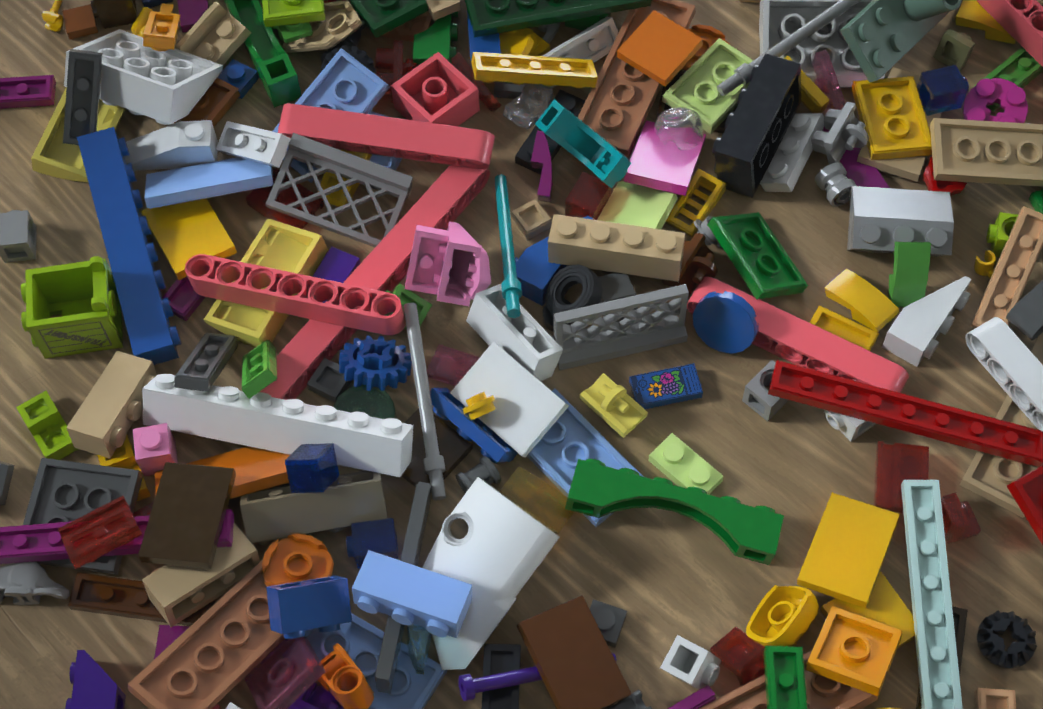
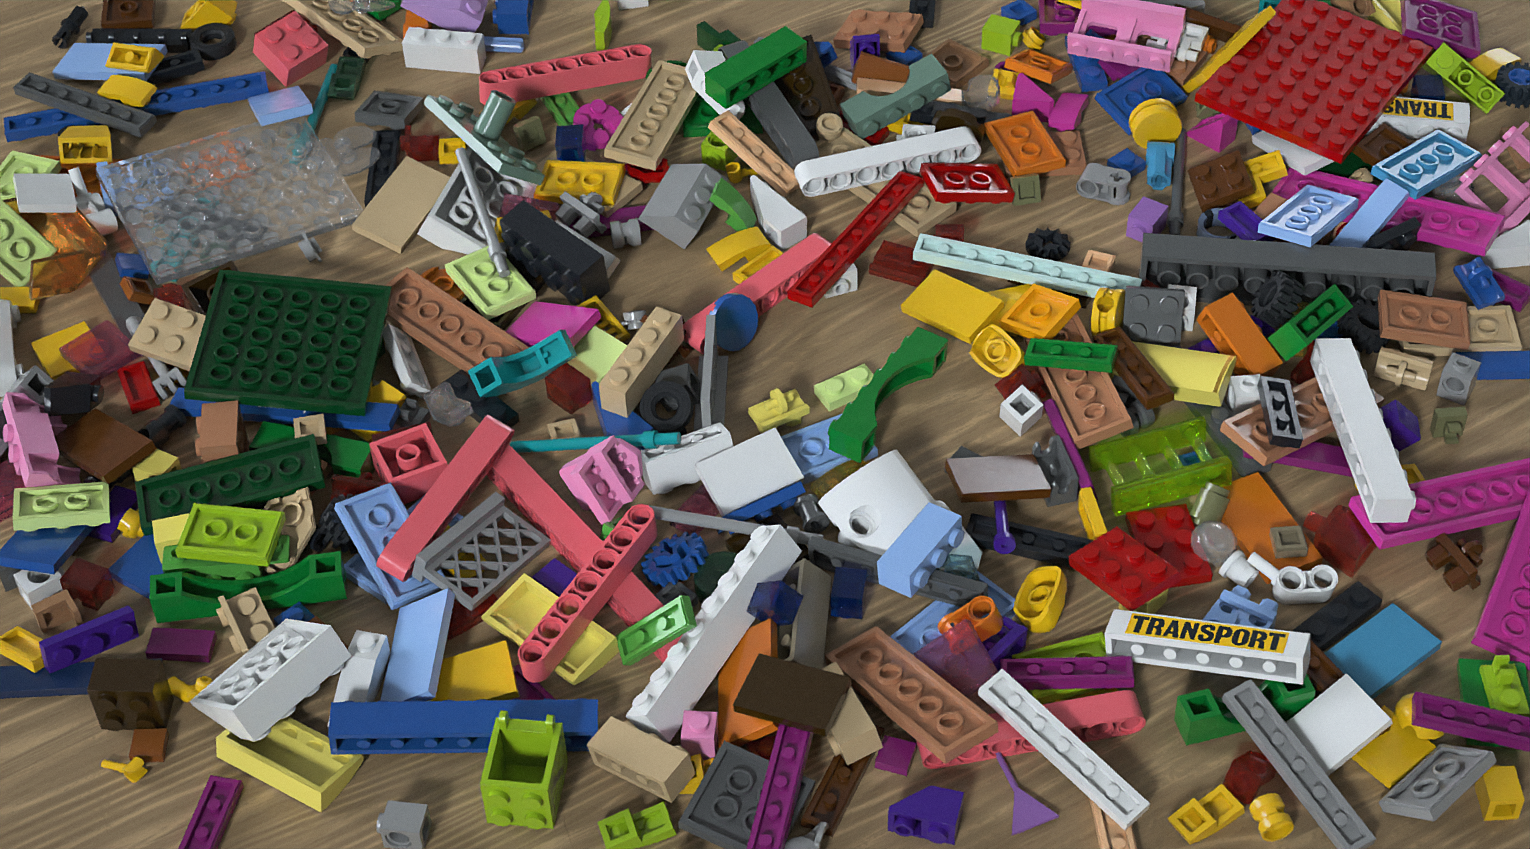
camera: 75 degrees left, 15 degrees down
clear red plate [58,496,143,569] -> none
dark grey tile [63,49,103,145] -> none
light orange hinge [143,3,180,51] -> none
dark grey tile [174,332,238,392] -> none
white plate [216,121,291,168] -> none
orange tile [262,533,334,586] -> none
blue brick [266,575,352,639] -> none
yellow plate [462,392,496,420] -> none
yellow plate [471,52,598,88] -> none
magenta slope [531,130,553,203] -> none
orange tile [616,10,703,87] -> none
tile [629,363,703,409] -> none
clear hair [654,107,704,150] -> none
green tile [707,212,808,300] -> none
light grey brick [742,360,789,422] -> none

